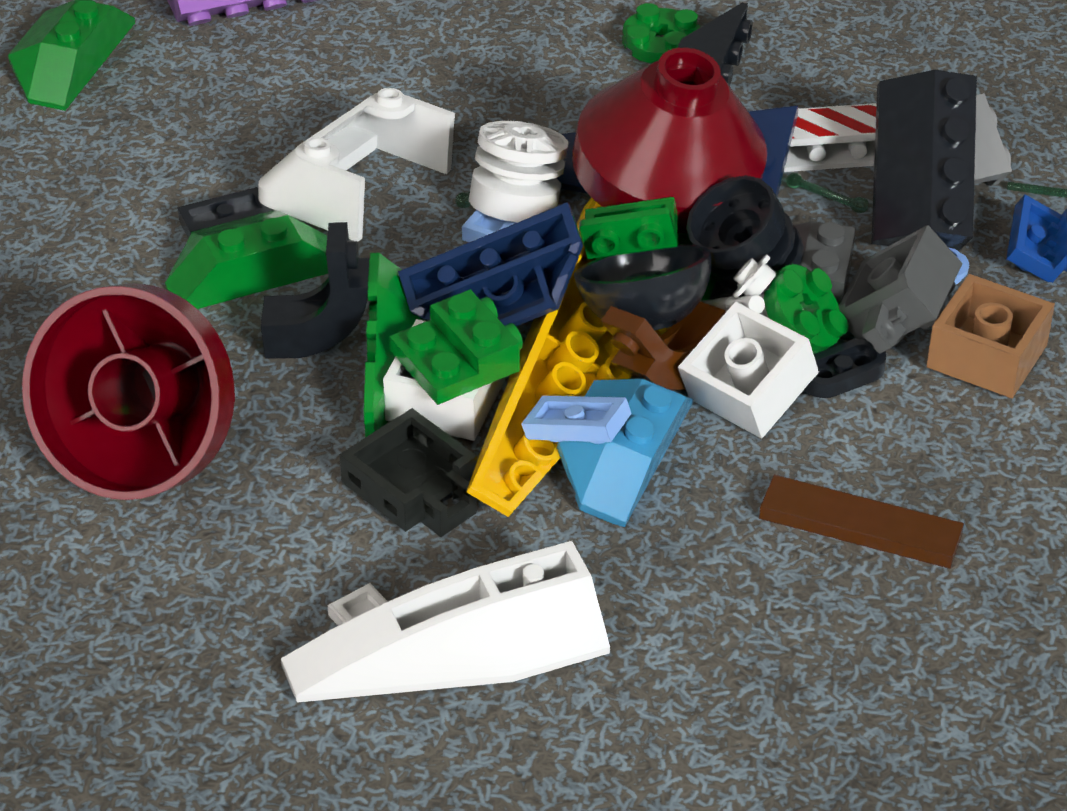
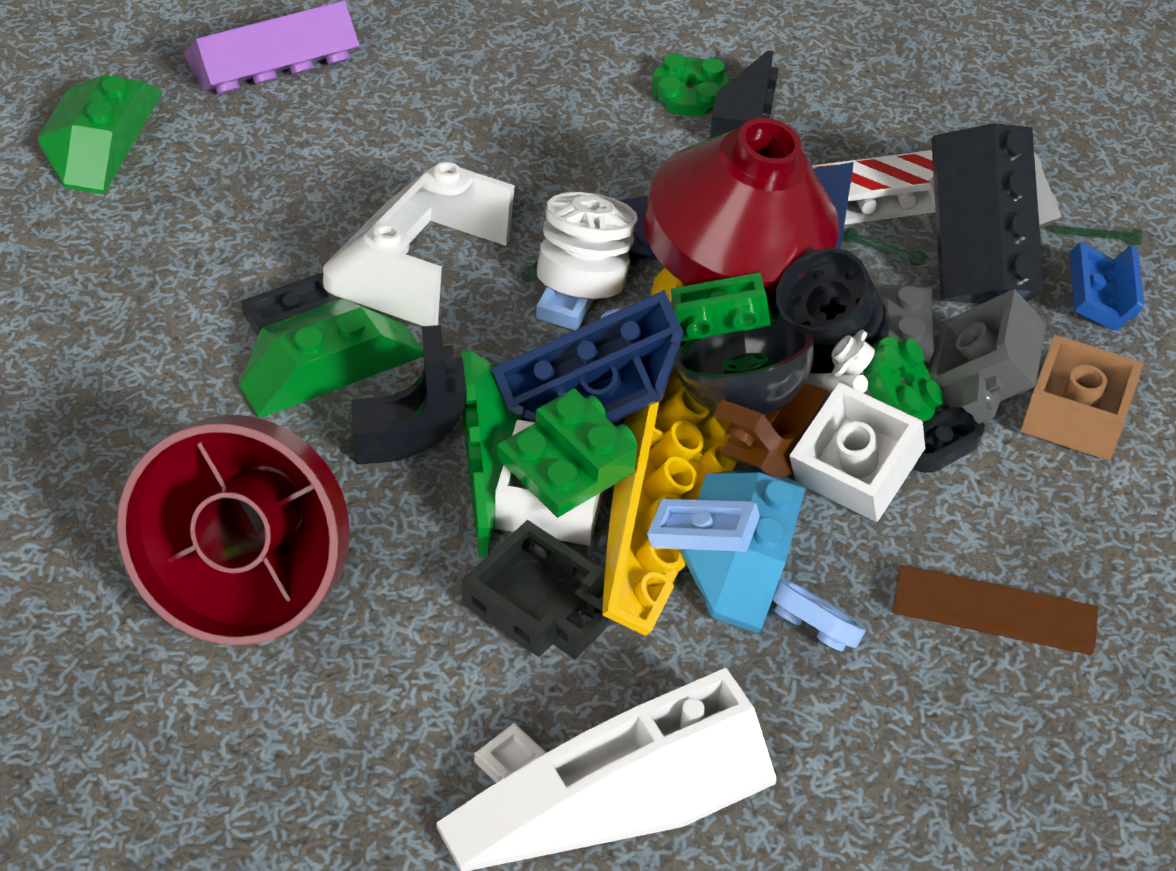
camera: 10 degrees left, 5 degrees up
none -> light blue plate [772,579,867,651]

